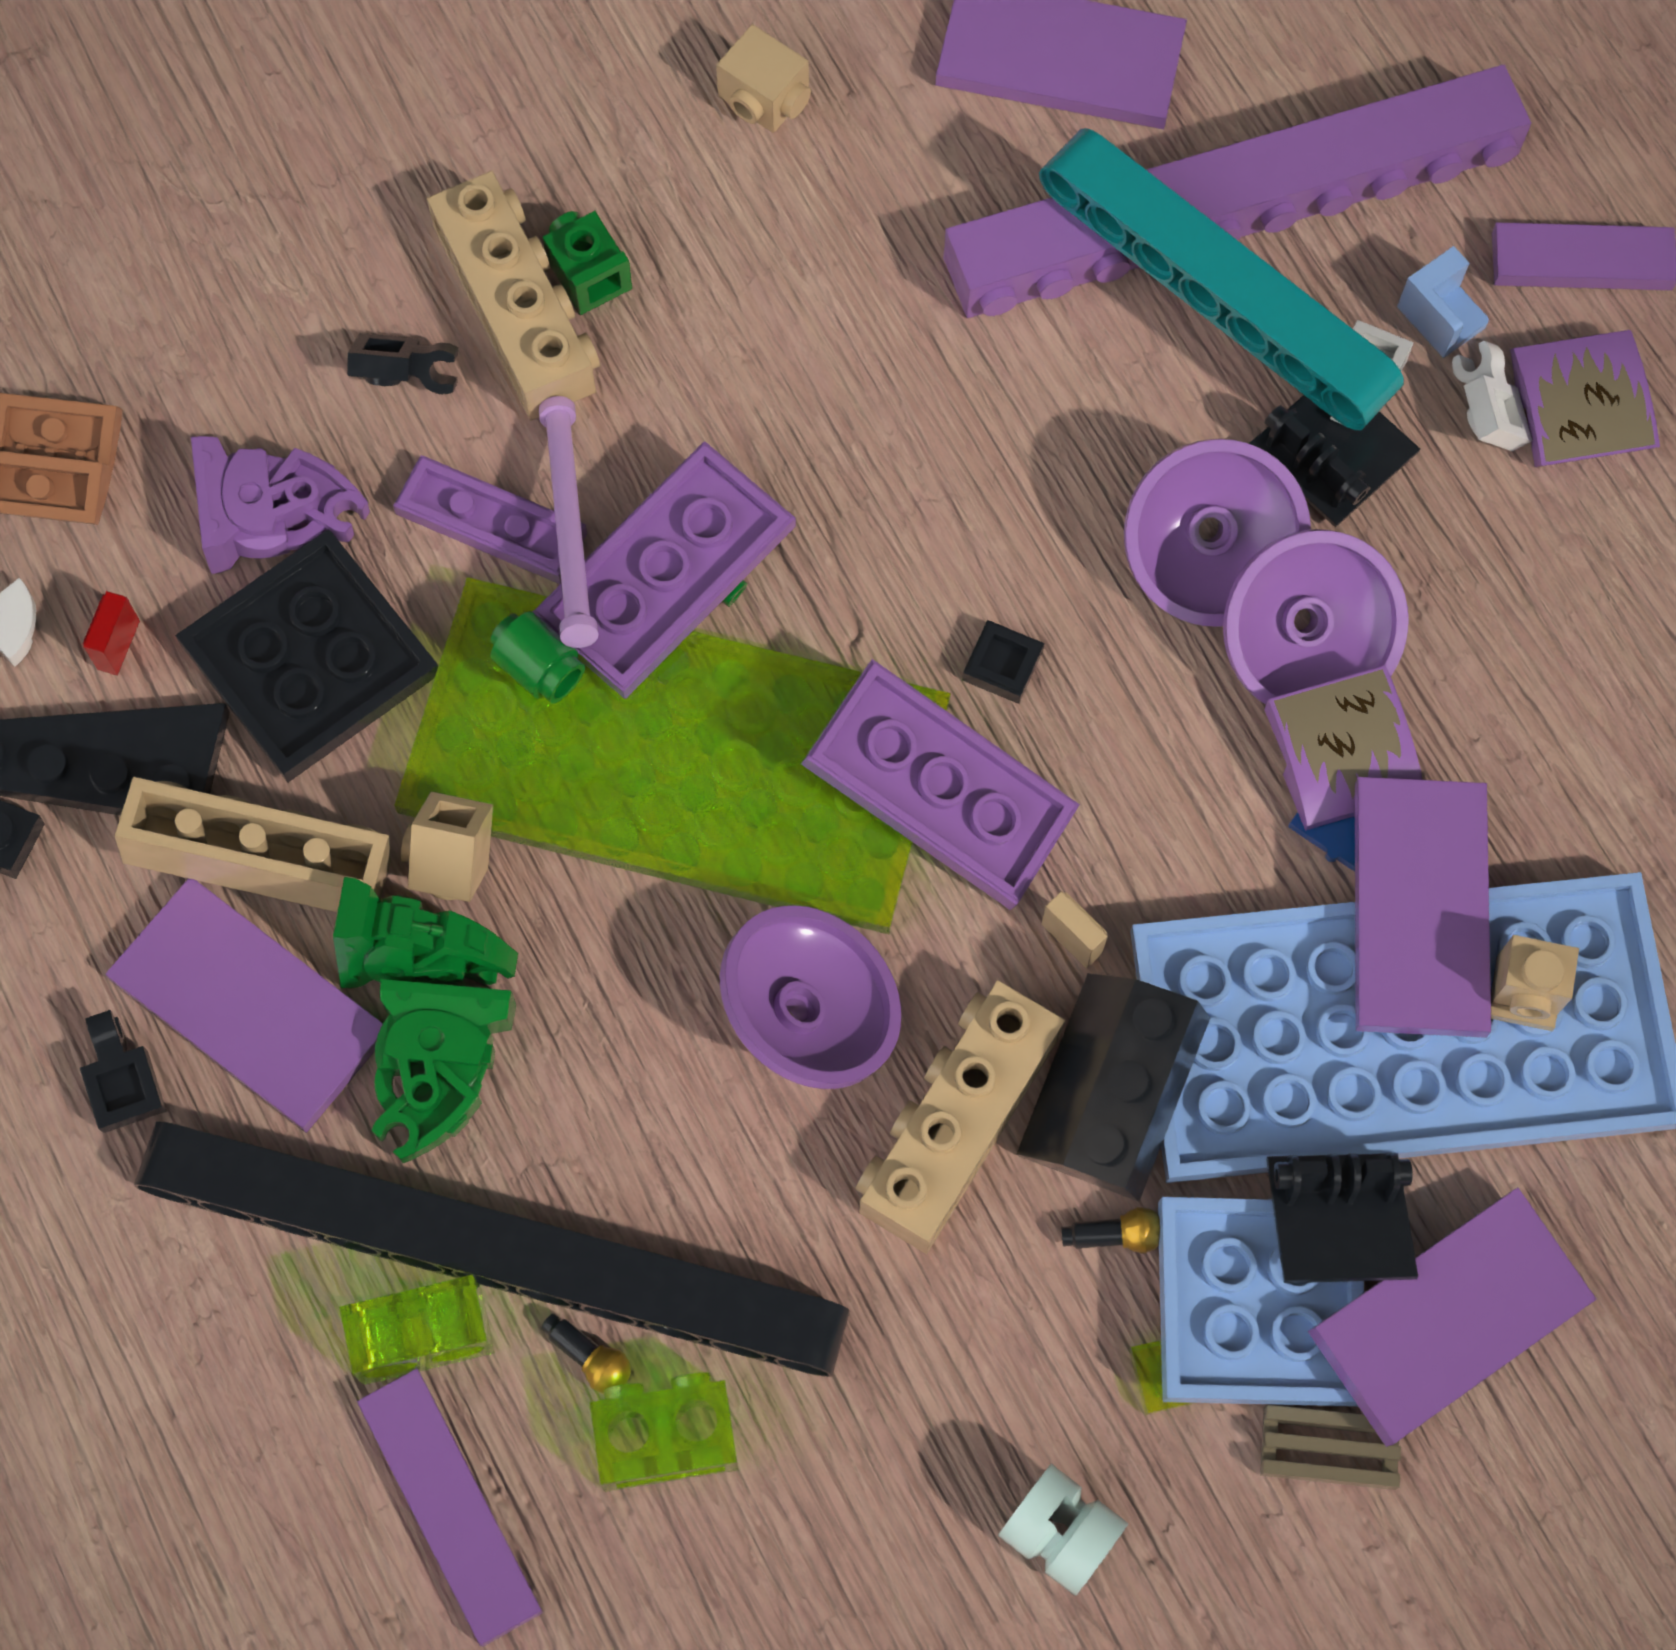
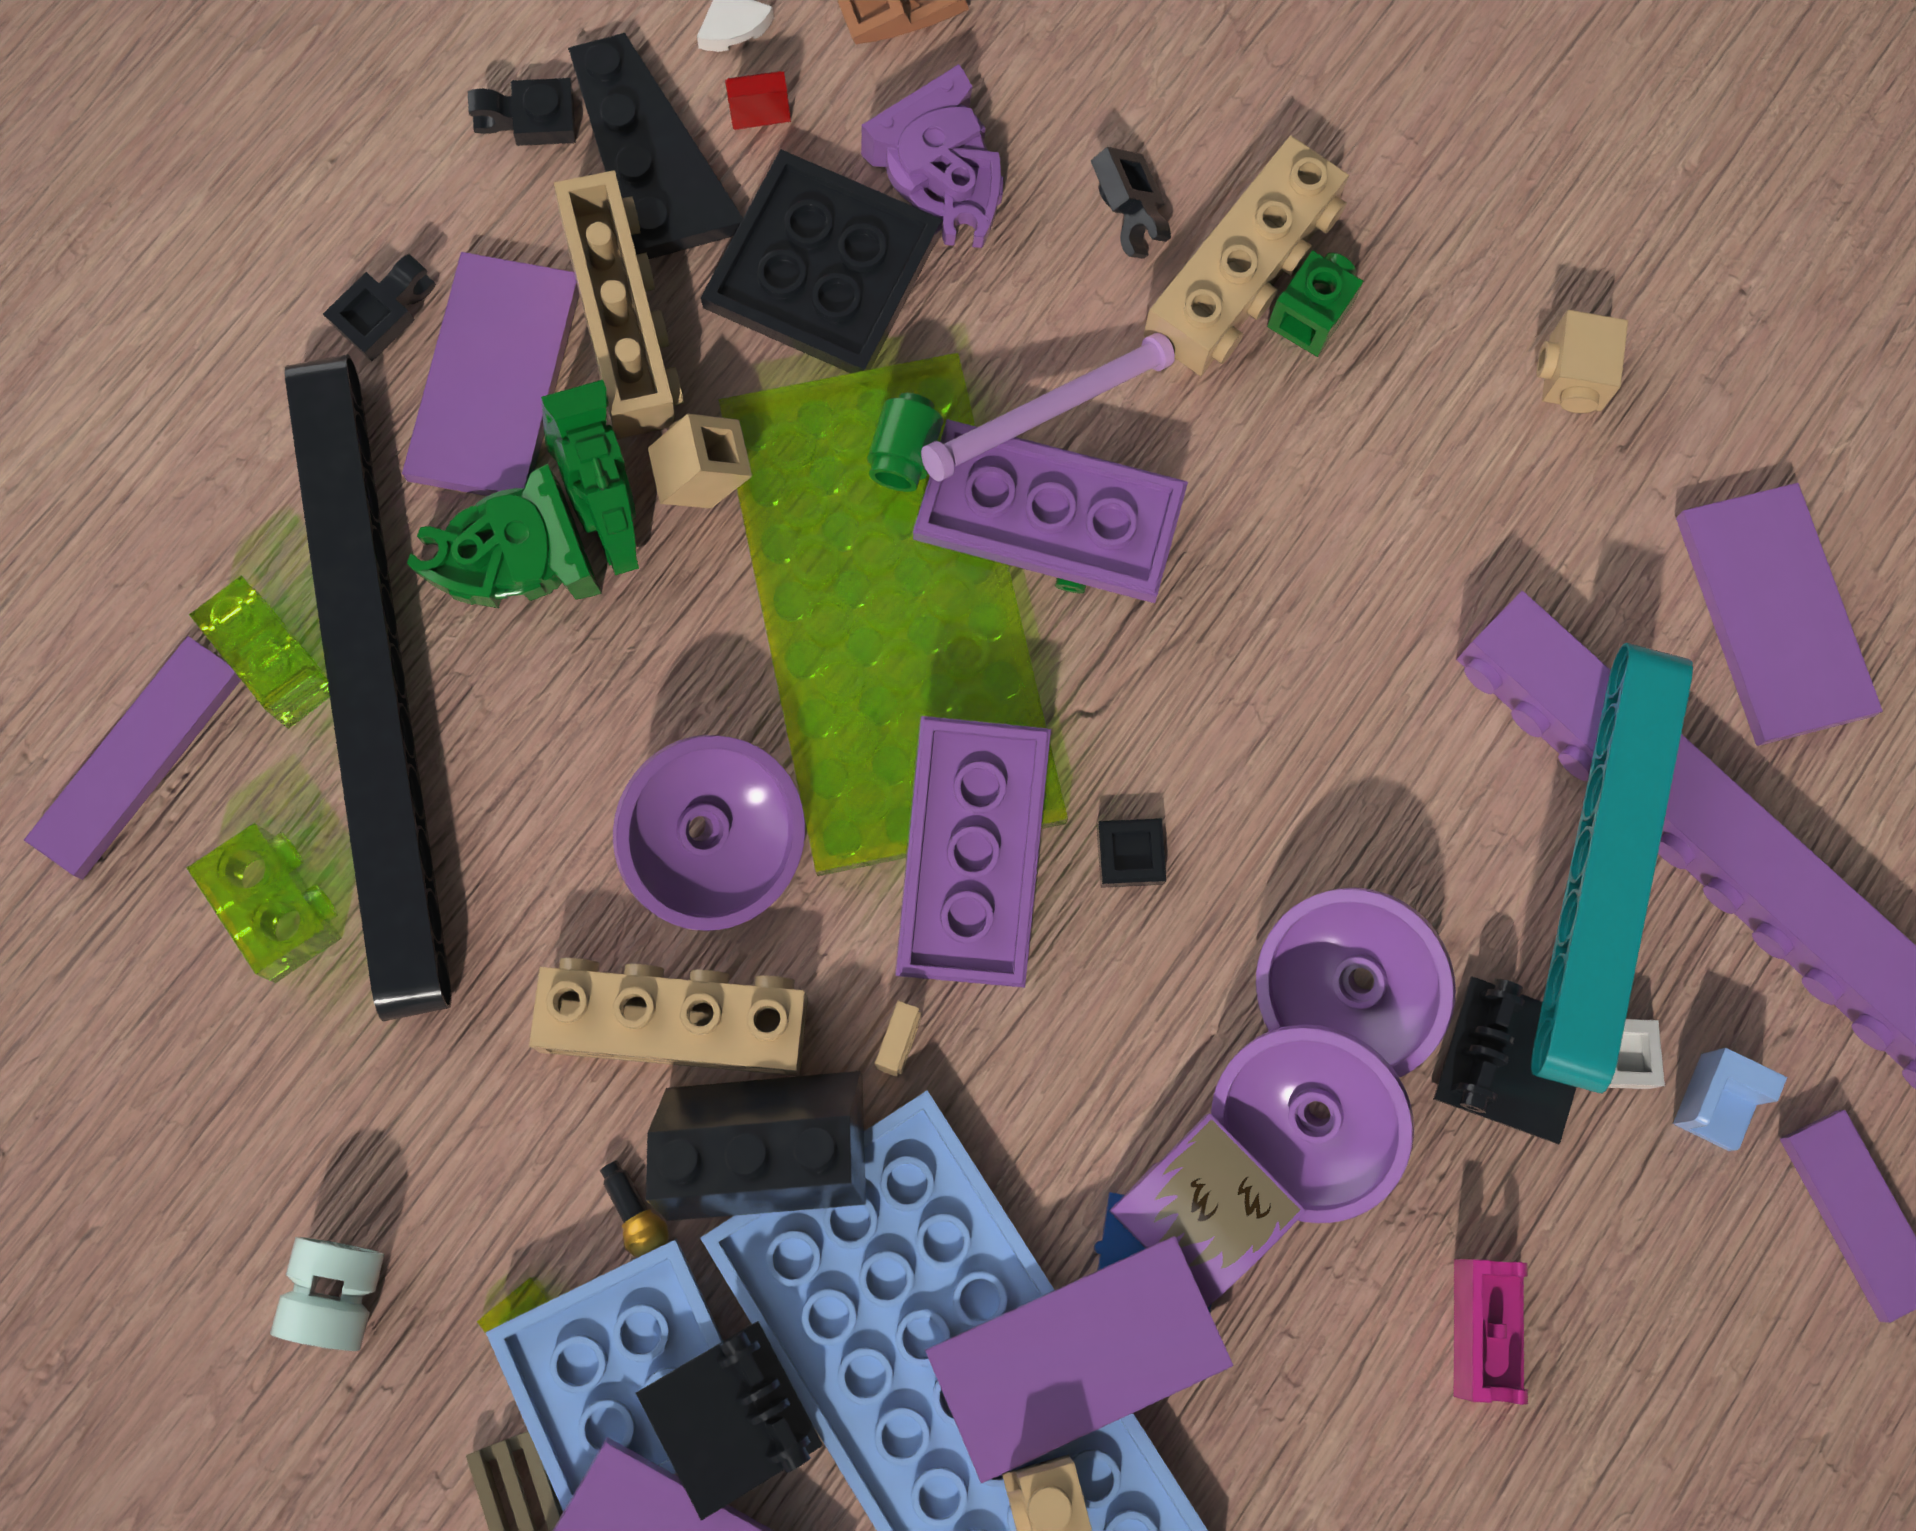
camera: 60 degrees right, 5 degrees up
medium lavender tile [393,455,587,584] -> none
piece [541,1313,631,1394] -> none
white plate [1452,341,1532,452] -> none
slope [1510,330,1660,467] -> none
none -> dark pink hinge [1454,1259,1528,1405]

